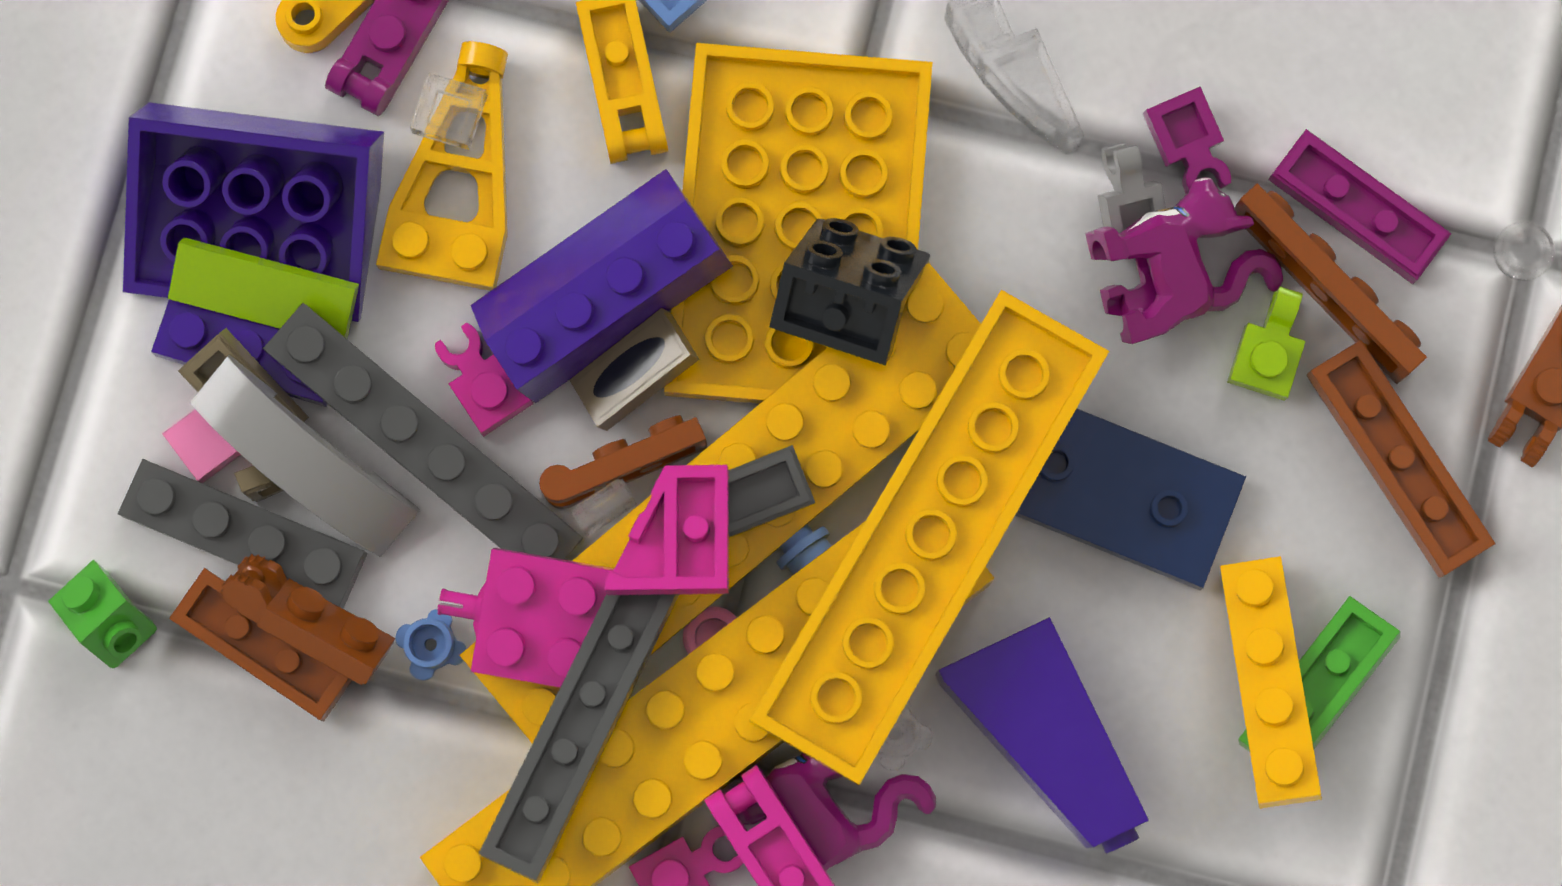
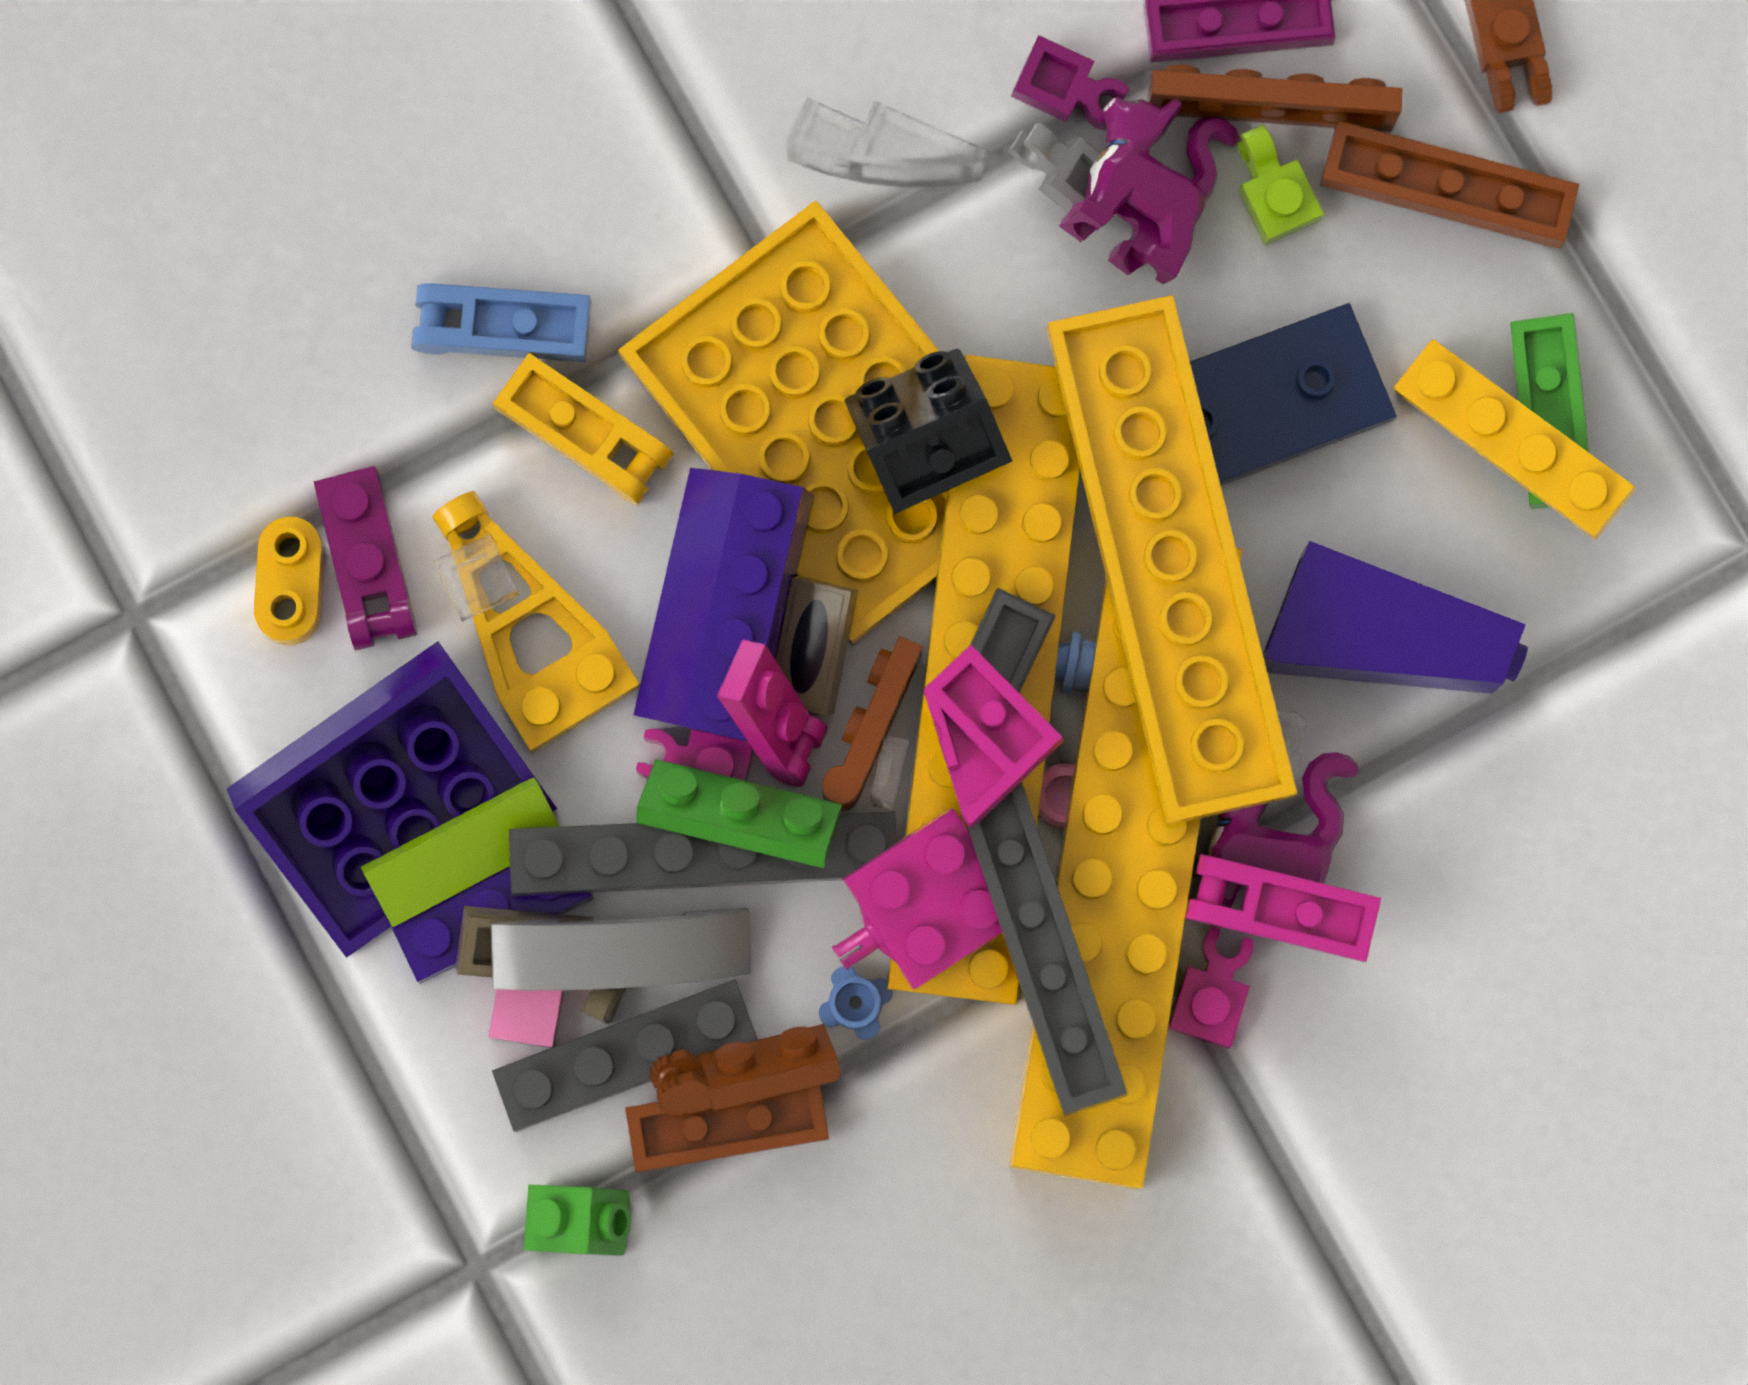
camera: 45 degrees left, 0 degrees up
none -> bright green plate [636,759,842,868]
none -> dark pink plate [717,640,828,787]

